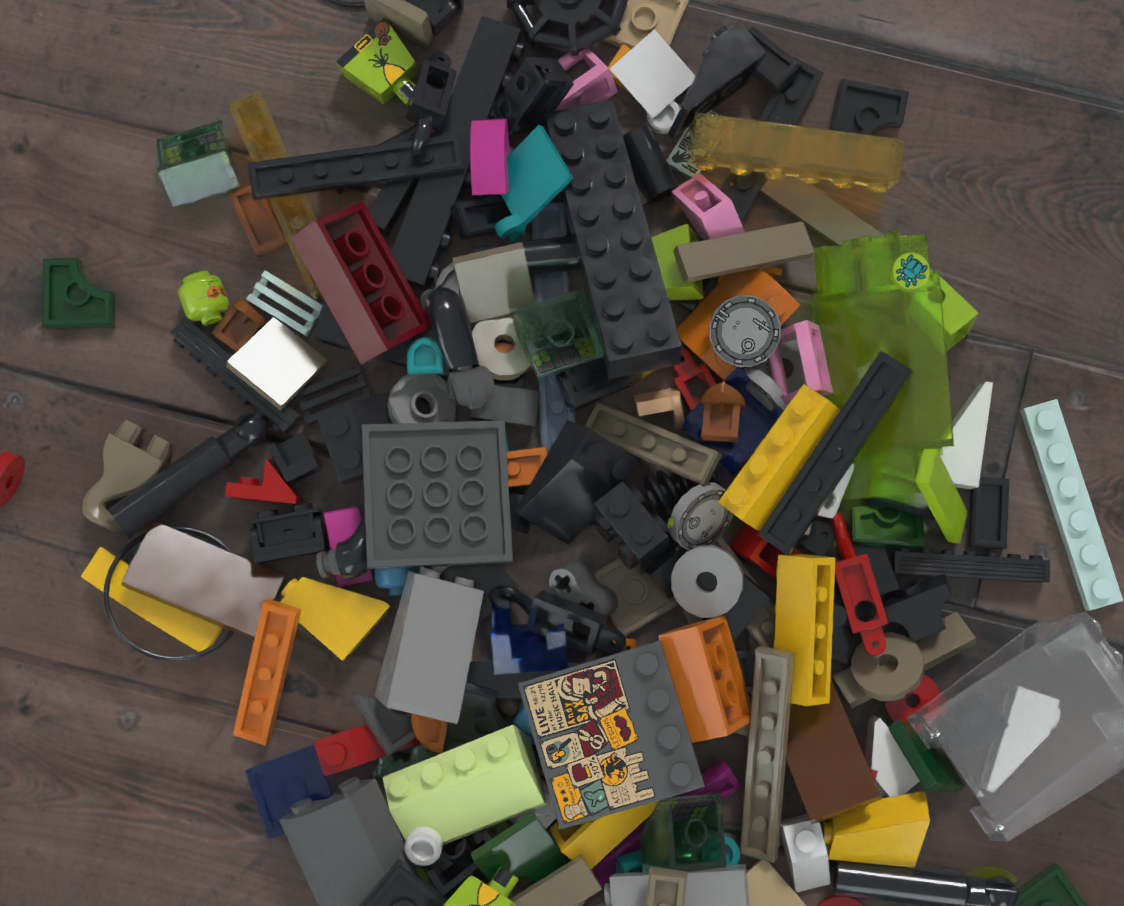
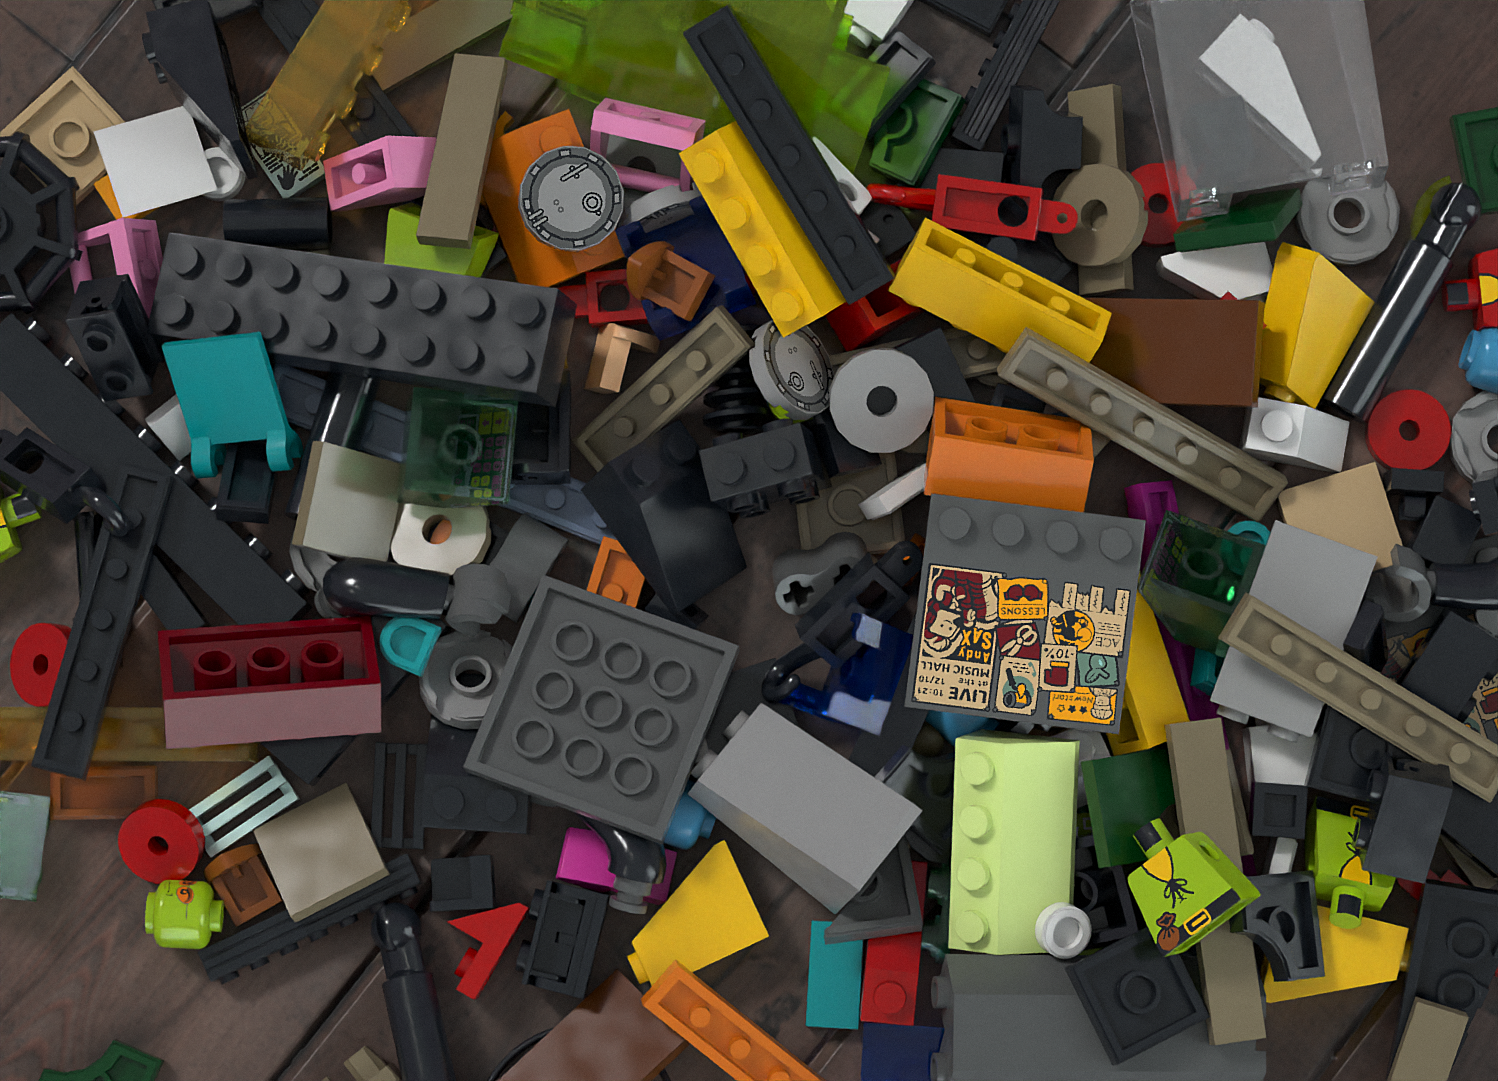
camera: 65 degrees left, 0 degrees up
orange tile [411,713,448,753] -> none
dark pink slope [470,119,510,195] -> none
lime tile [915,449,967,544] -> none
none -> red piece [10,623,71,707]
none -> red piece [118,799,205,884]
none -> teal tile [805,920,863,1029]
none -> white tile [858,458,927,520]
none -> light grey tile [1295,163,1400,267]

